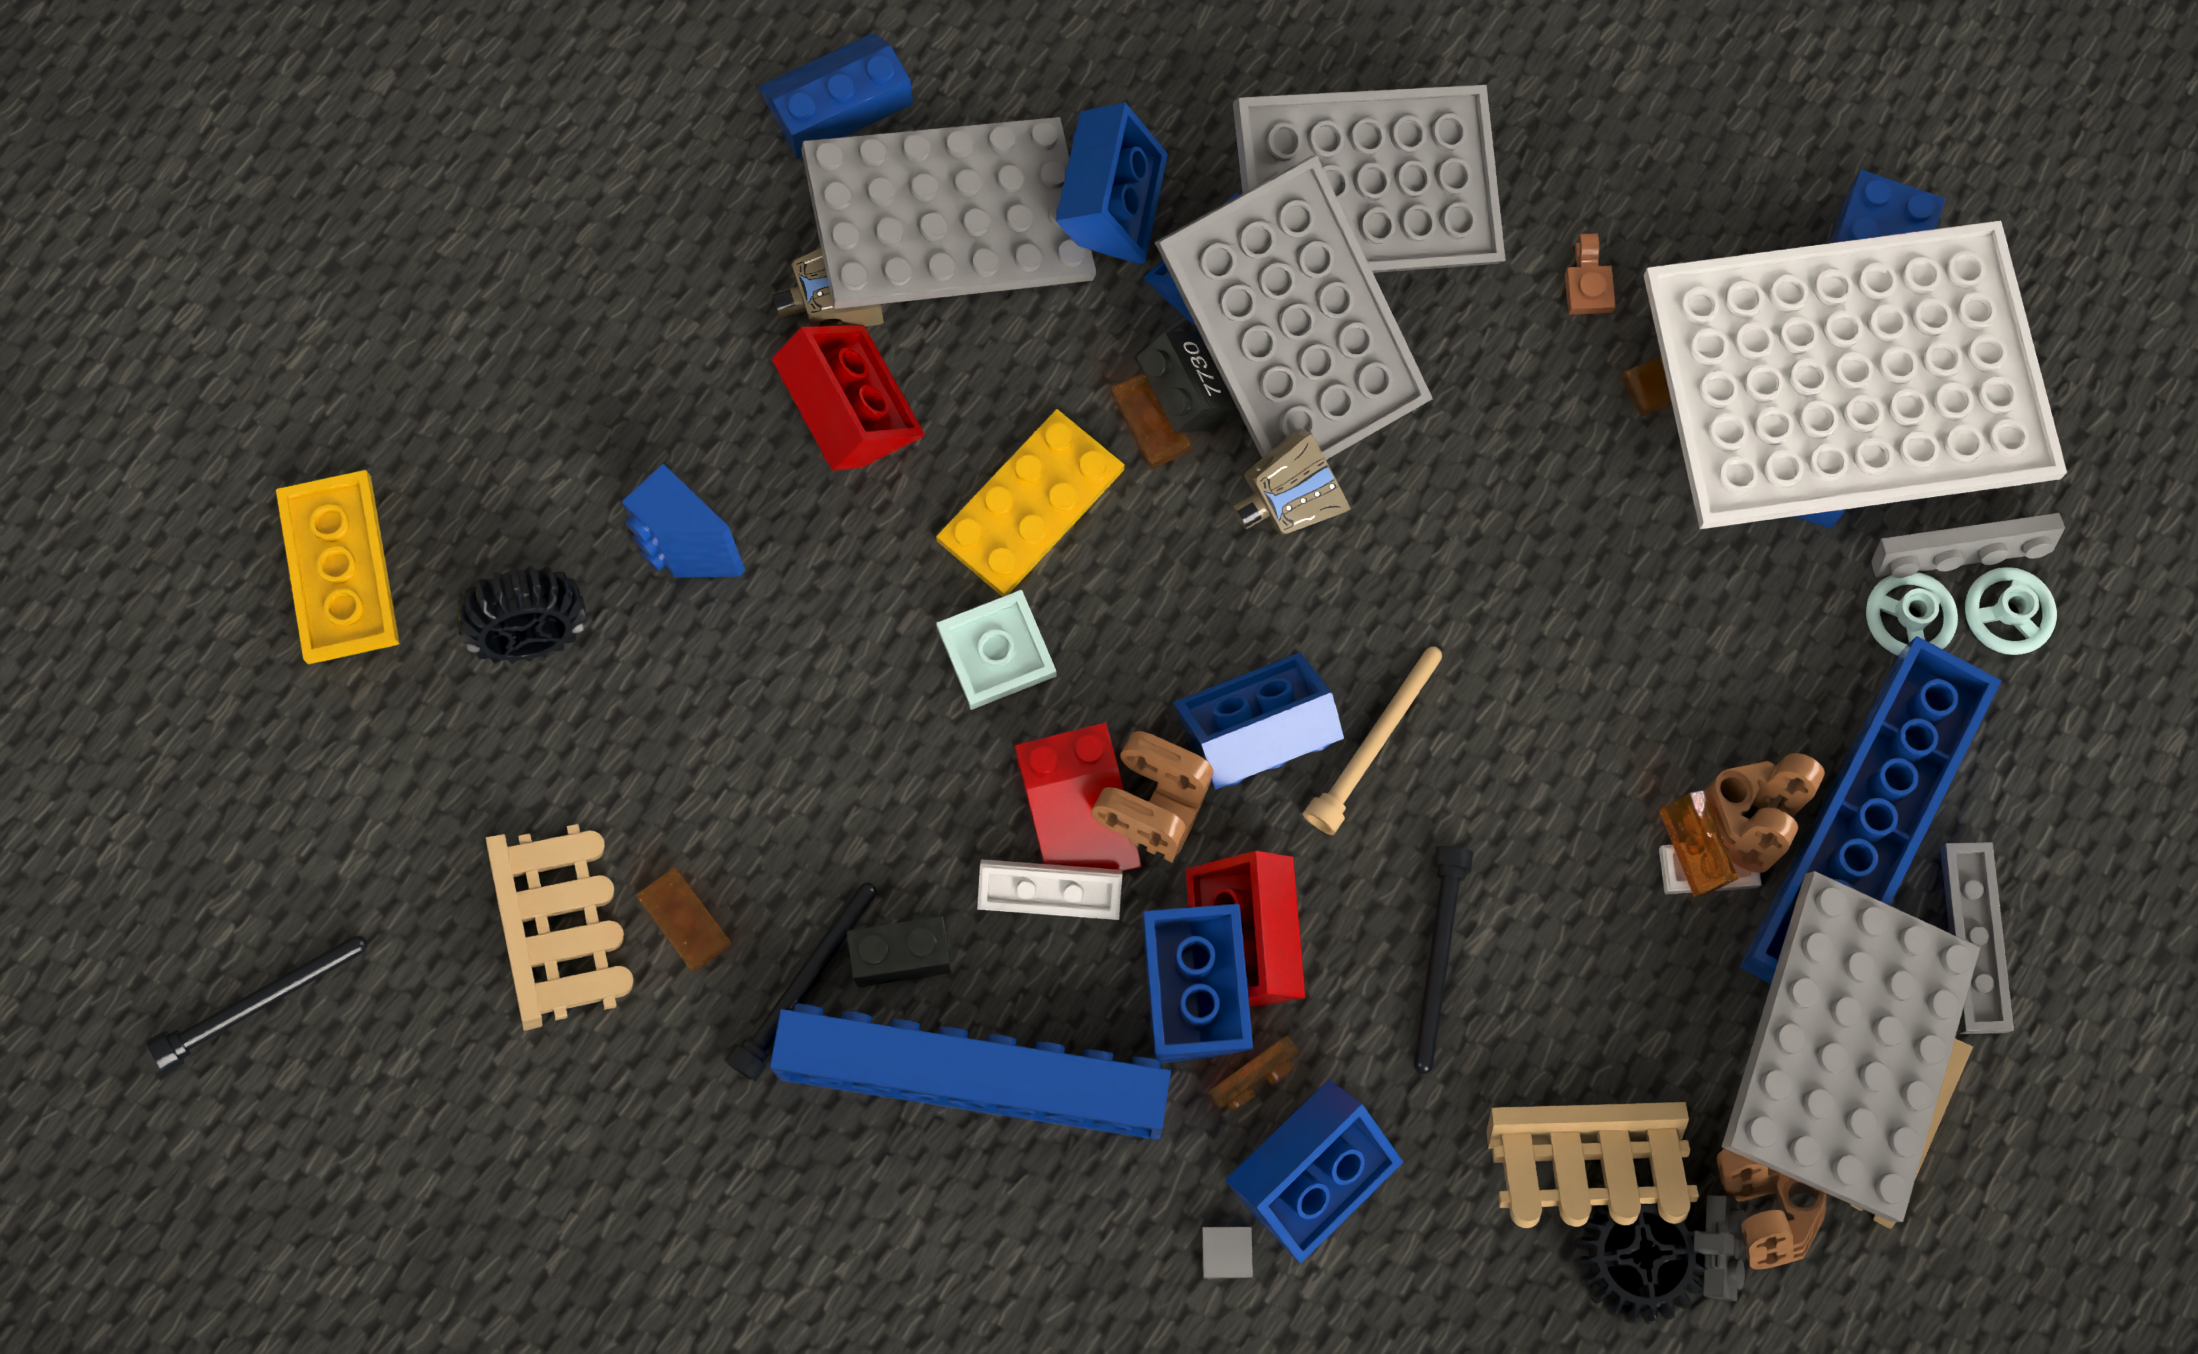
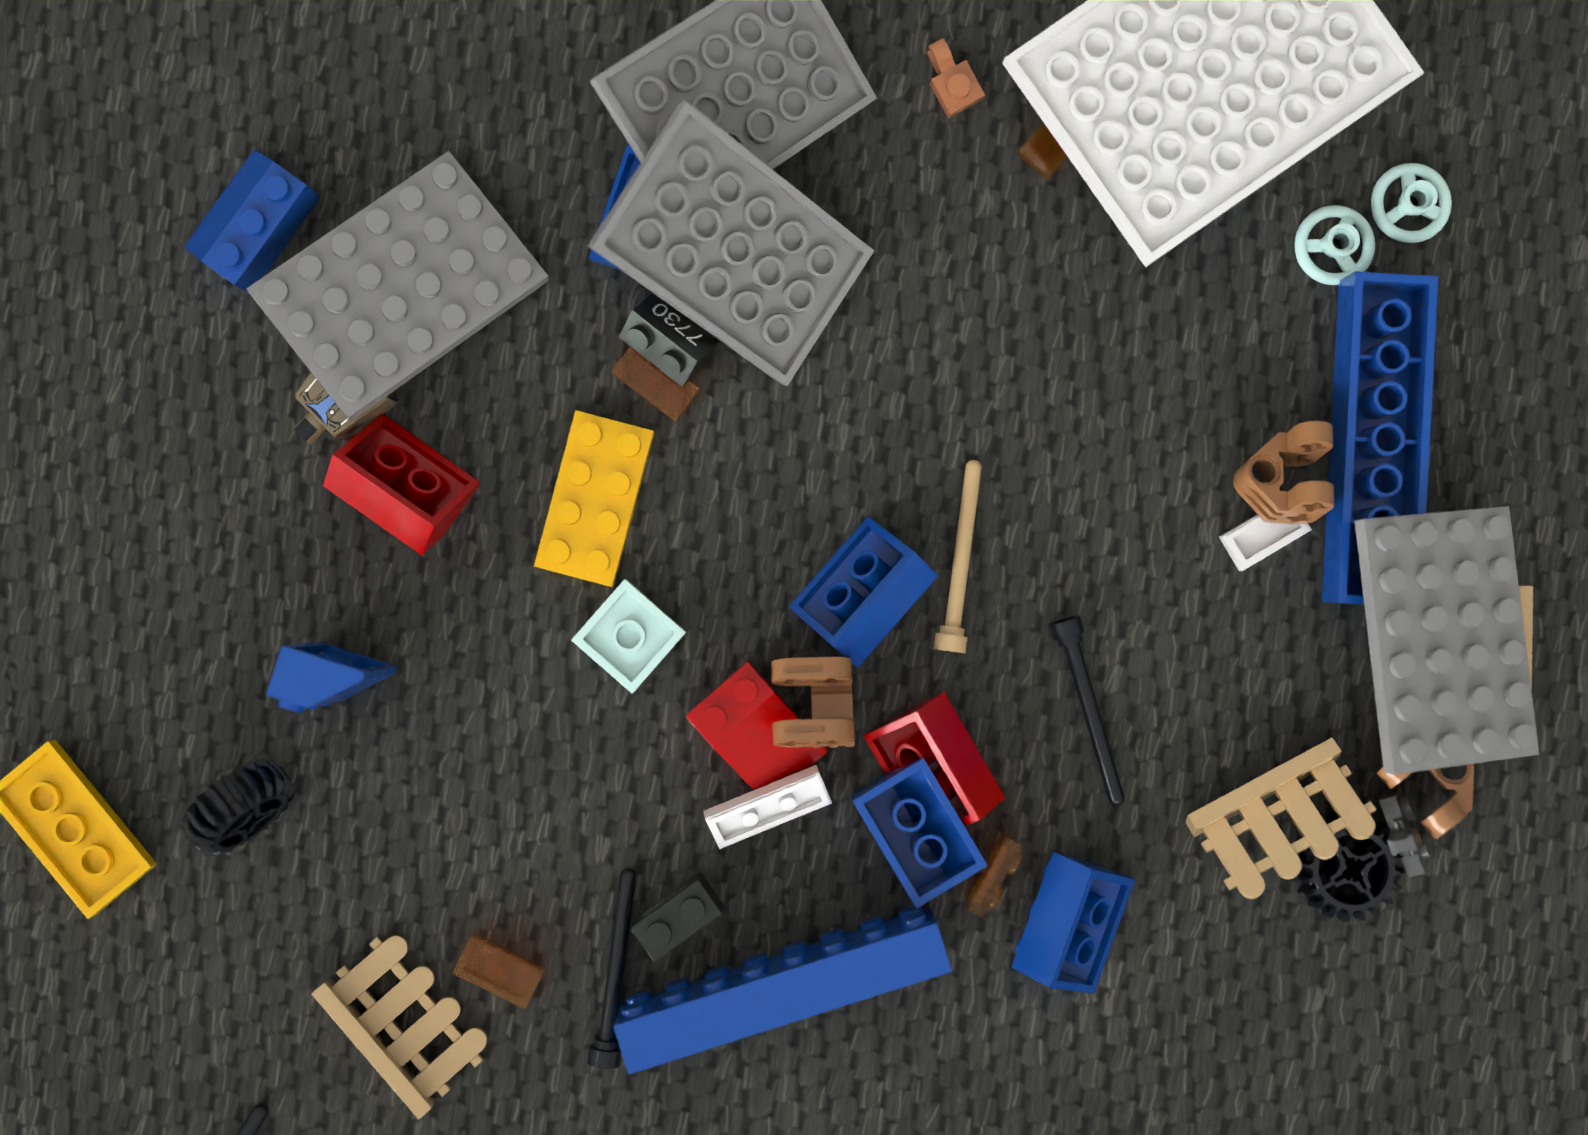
camera: 20 degrees left, 15 degrees up
blue slope [1056,102,1168,264] -> none
light grey tile [1202,1227,1253,1278] -> none
dark tan torso [1232,428,1351,534] -> none
clear orange plate [1659,791,1739,898] -> none
light grey plate [1871,513,2065,578] -> none
light grey plate [1940,842,2014,1034] -> none

